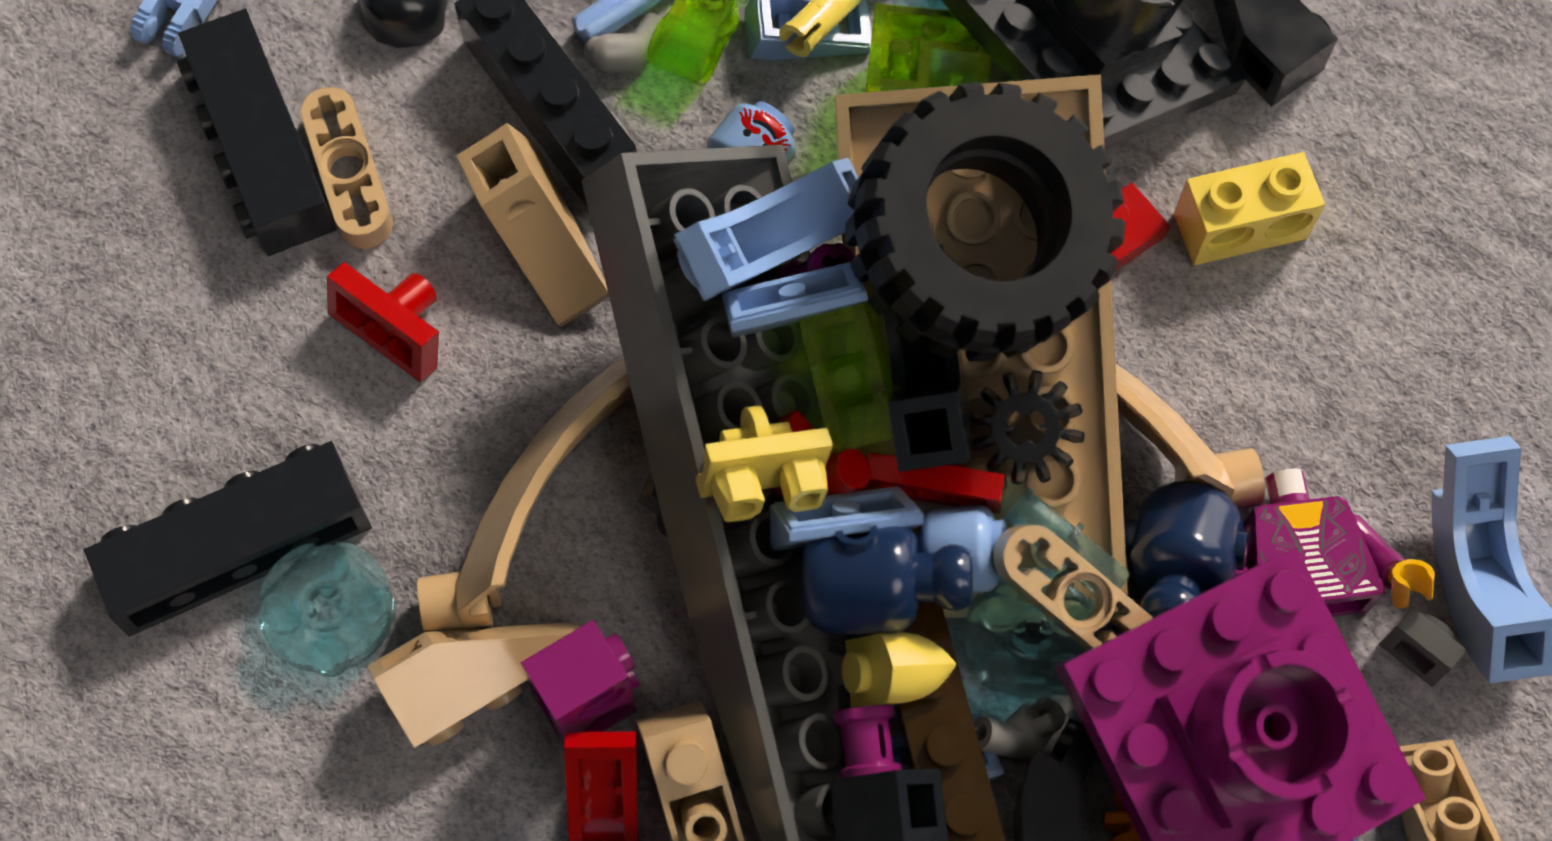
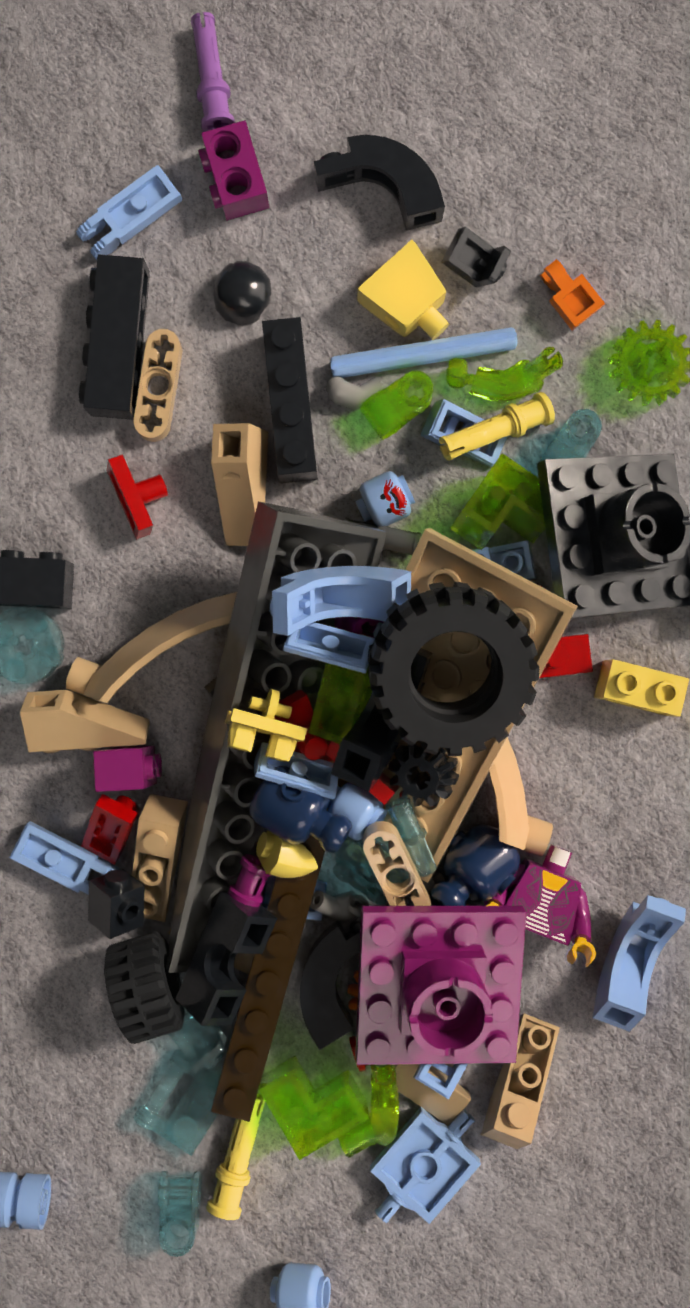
camera: 30 degrees right, 20 degrees up
dark grey plate [1378,607,1467,687] -> none

